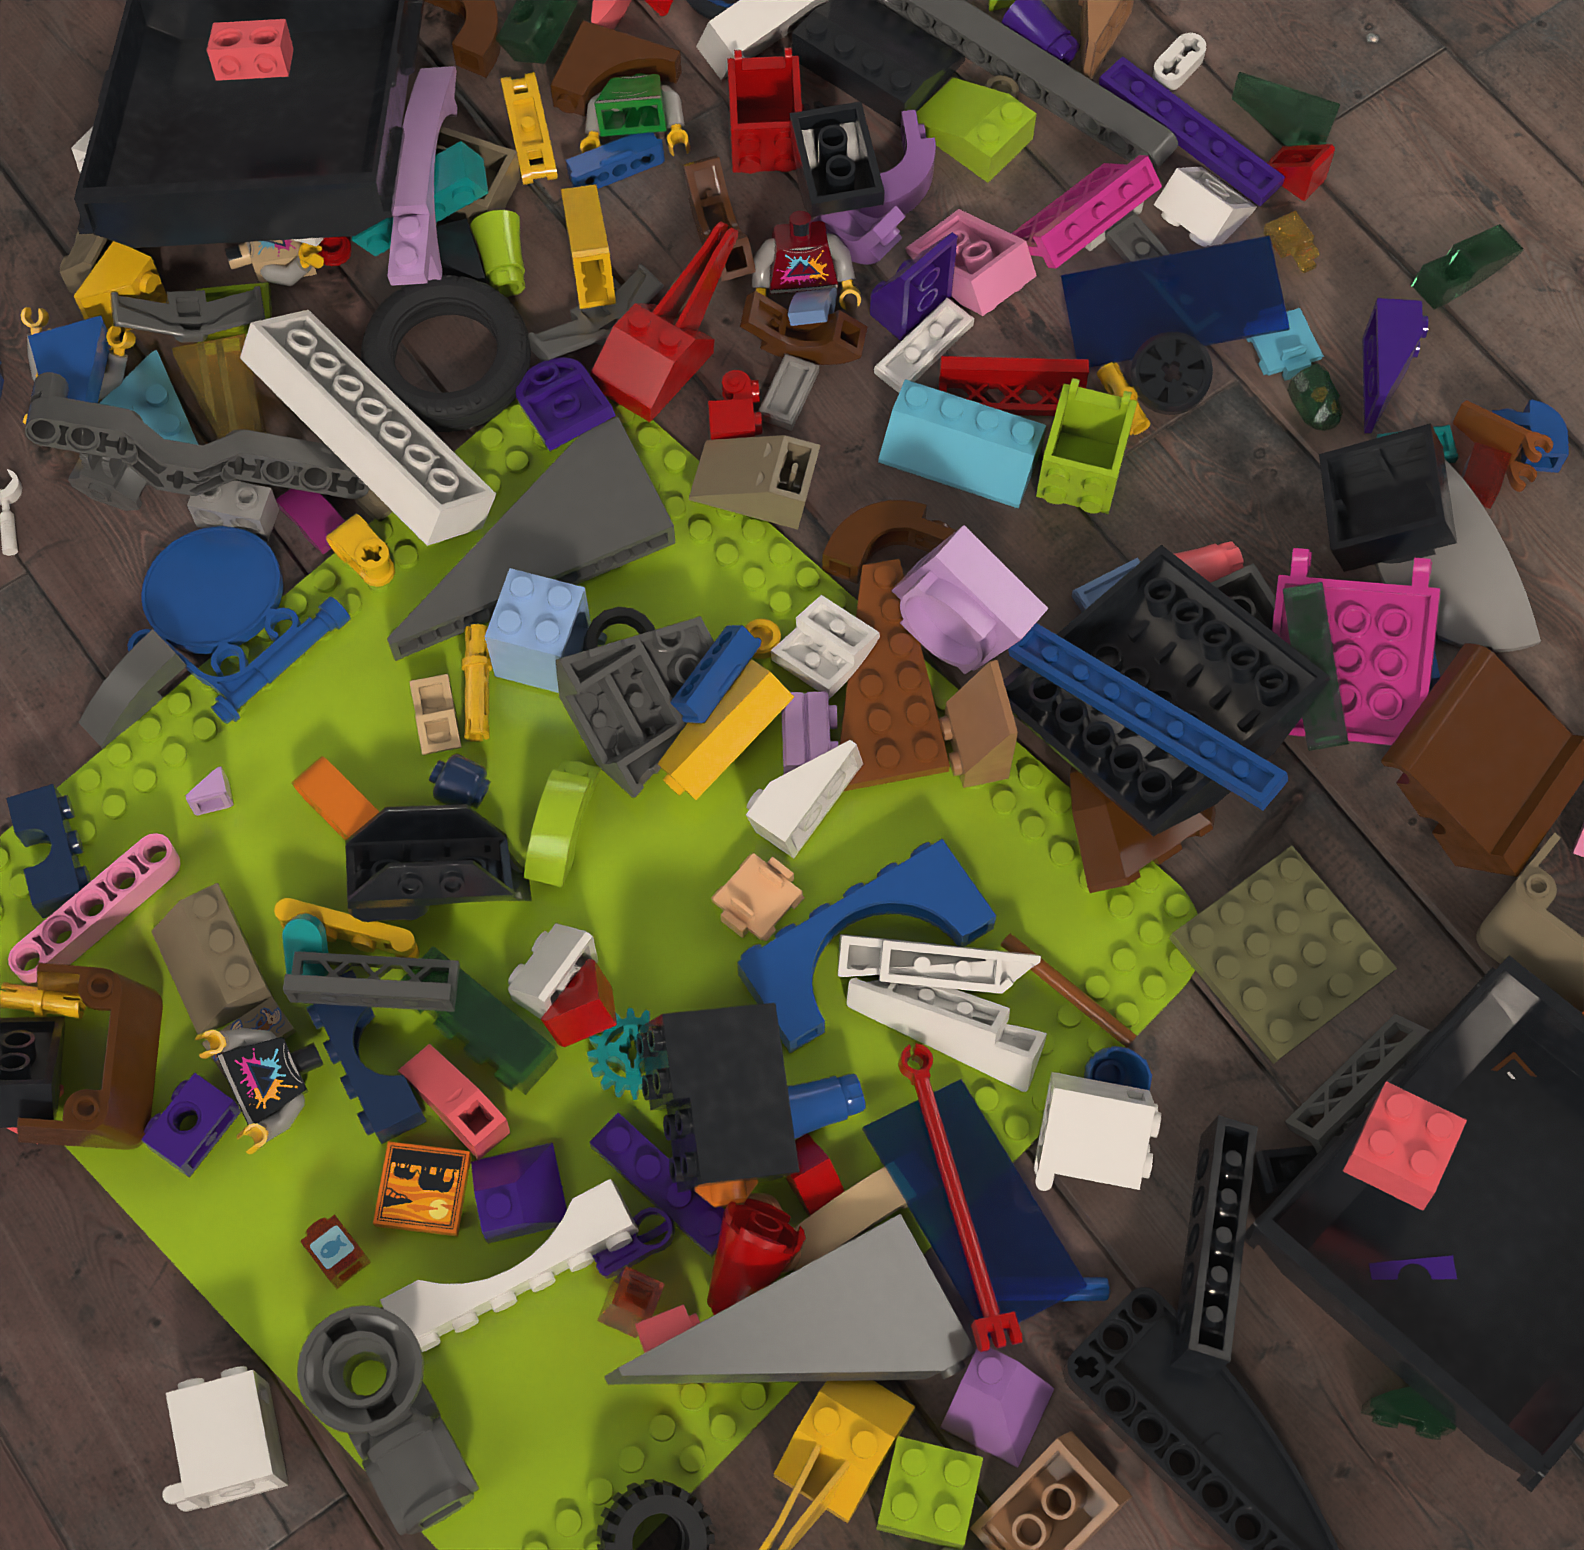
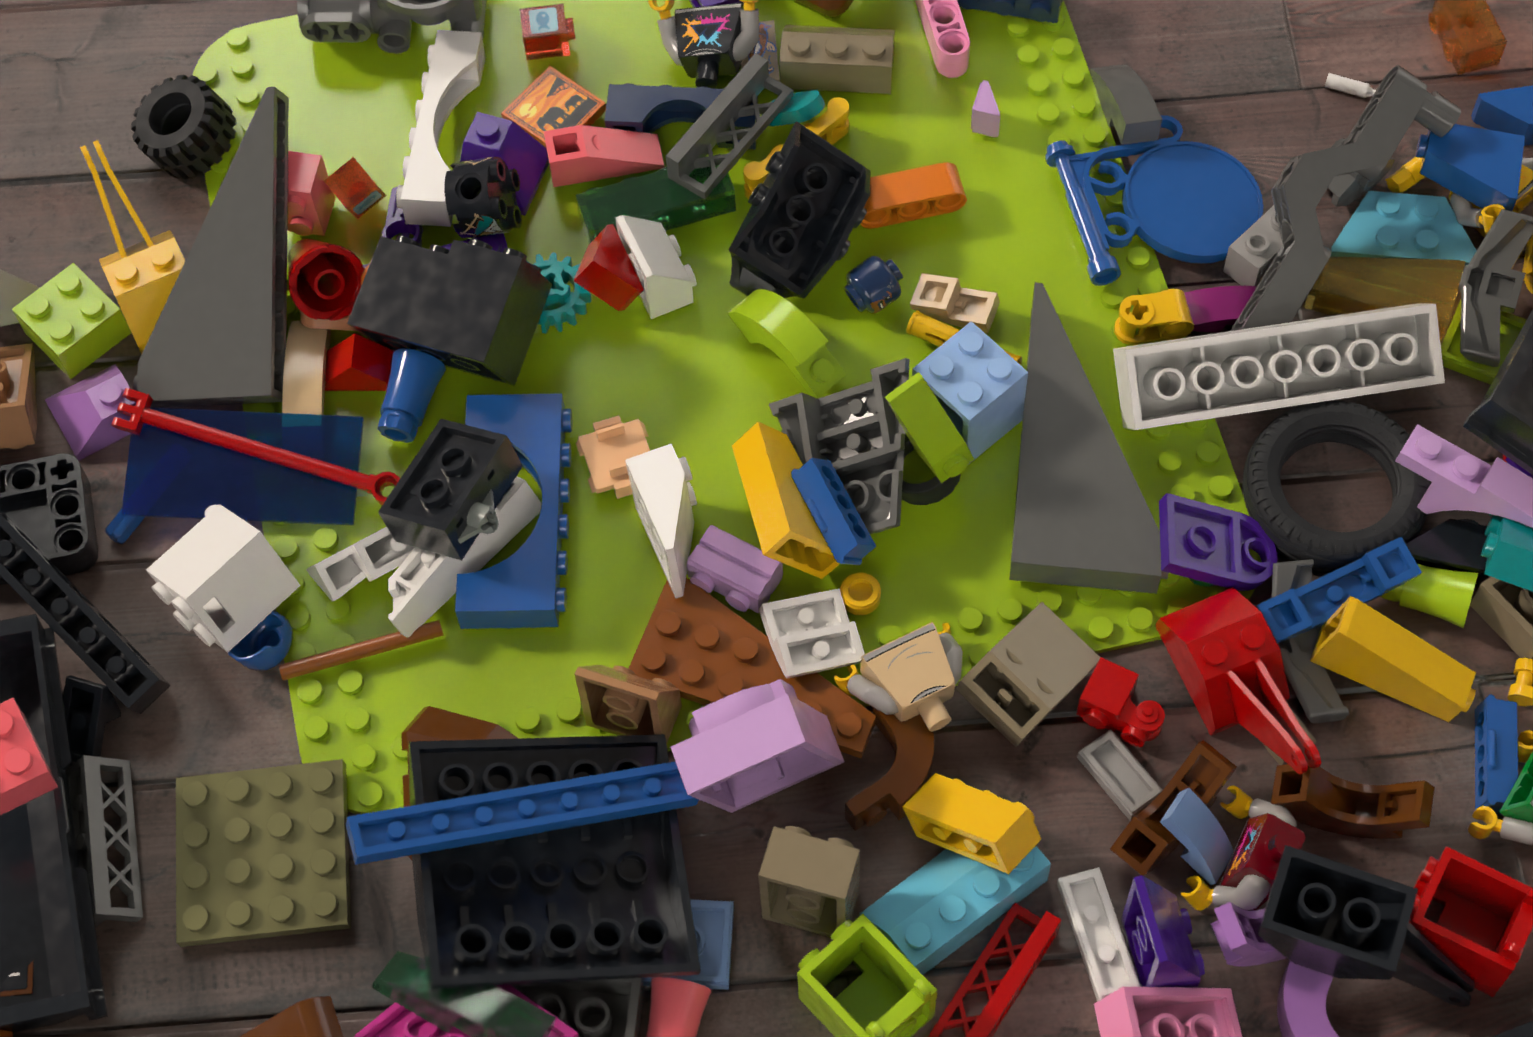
camera: 125 degrees right, 5 degrees down
none -> black piece [378,419,523,561]
none -> black brick [444,156,522,239]
none -> dark tan brick [758,826,860,937]
none -> tan torso [833,622,963,732]
none -> lime slope [885,372,974,483]
none -> yellow brick [902,773,1041,874]
none -> blue slope [1256,537,1422,643]

